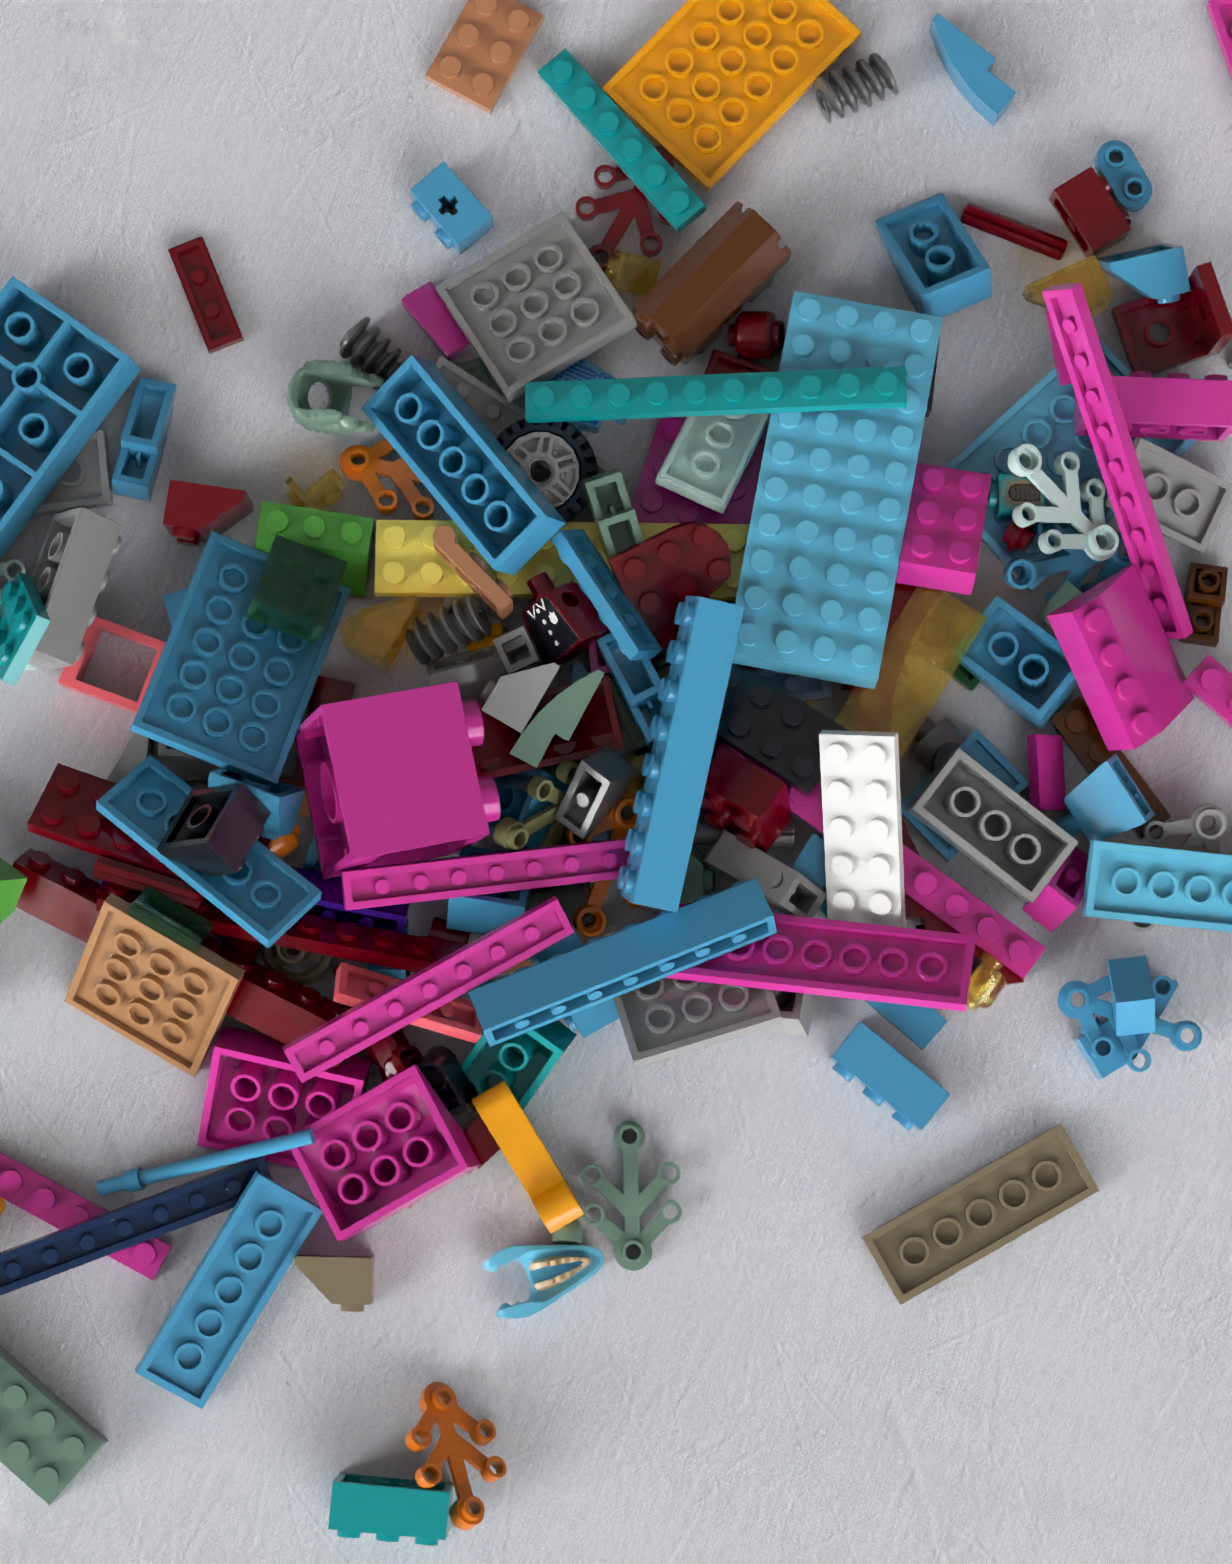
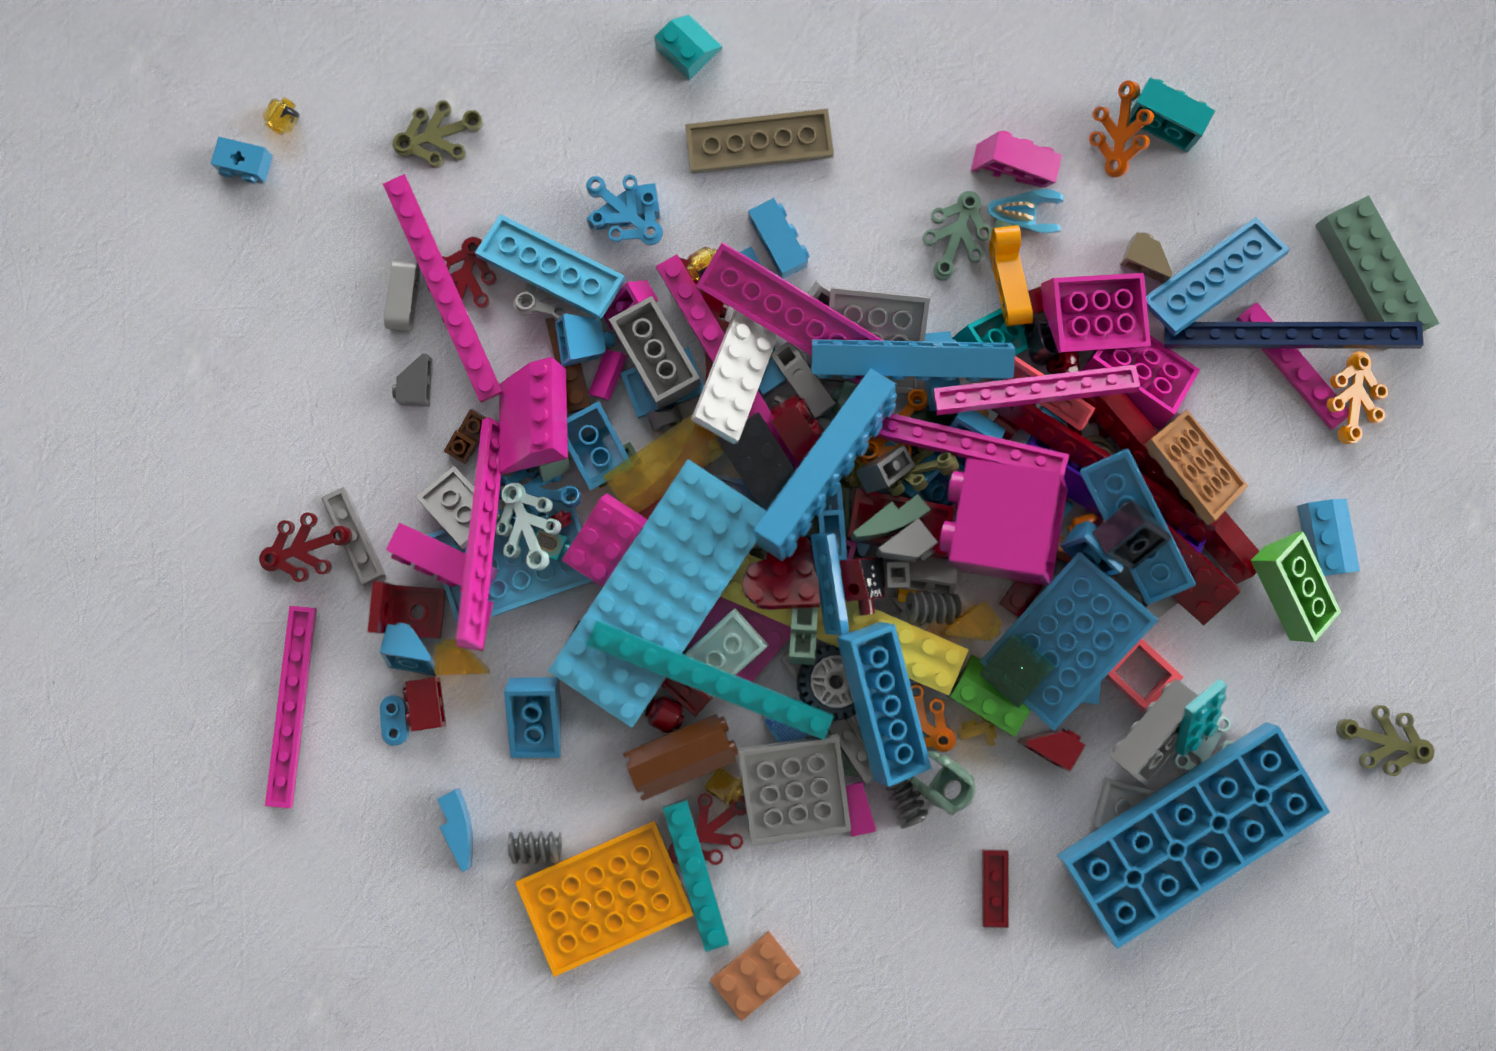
camera: 160 degrees left, 0 degrees up
dark red axle [92,856,204,909] -> none
dark azure bar [96,1128,315,1196] -> none
dark azure slope [112,377,176,501] -> none
clear green tile [127,886,214,952] -> none
dark azure brick [410,162,494,255] -> none
nougat plate [433,525,514,621] -> none
dark red axle [961,203,1068,260] -> none
dark azure slope [1107,955,1155,1036] -> none
none -> teal slope [654,14,722,81]
none -> dark pink wedge [971,131,1062,188]

